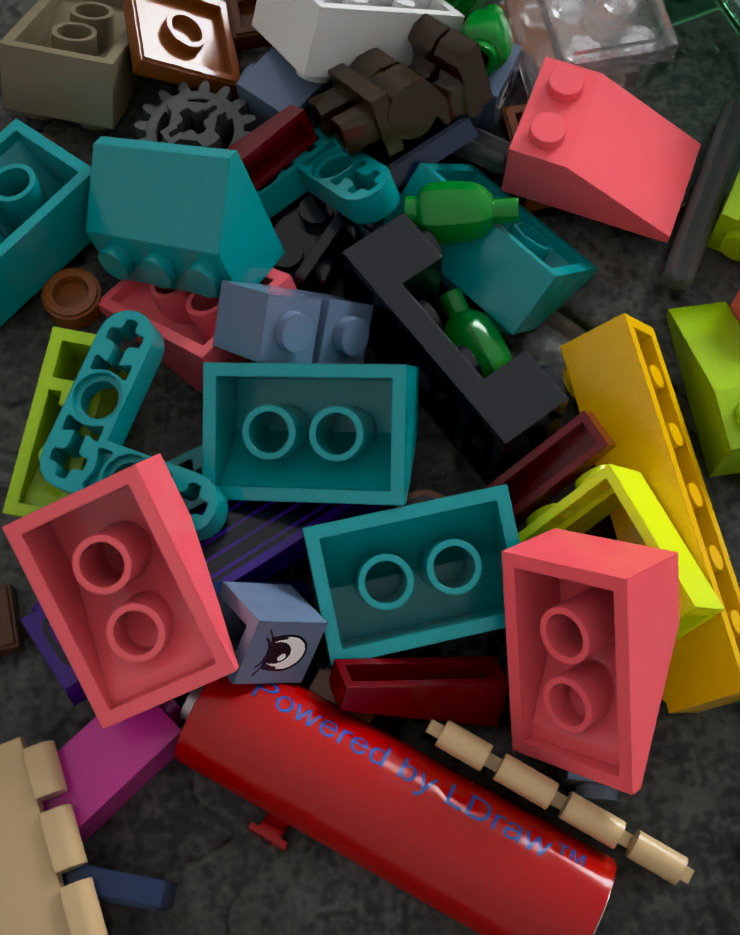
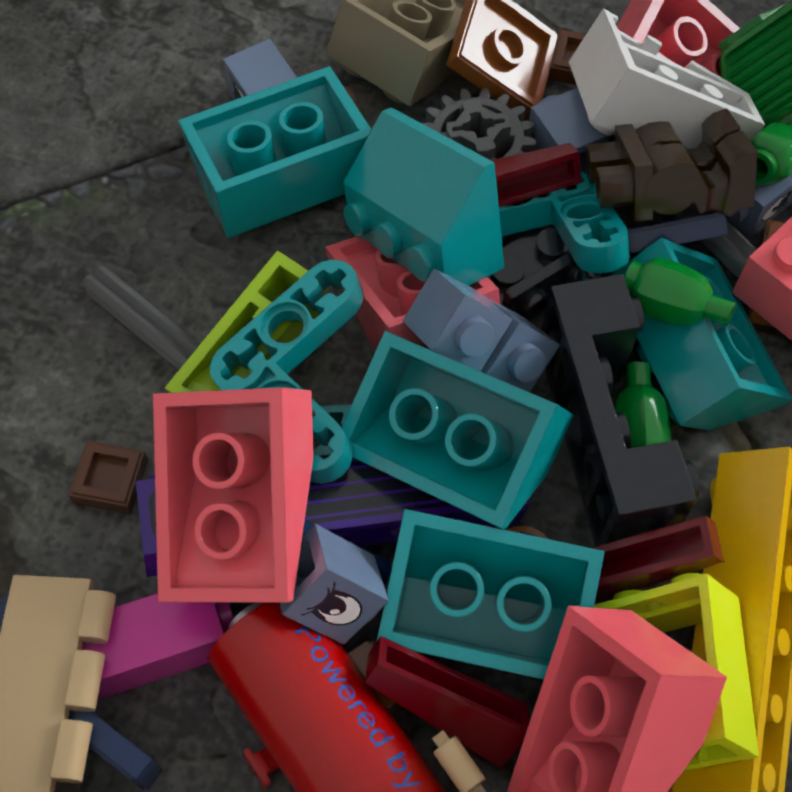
camera: 25 degrees right, 5 degrees down
dark orange tile [41,267,104,330] -> none

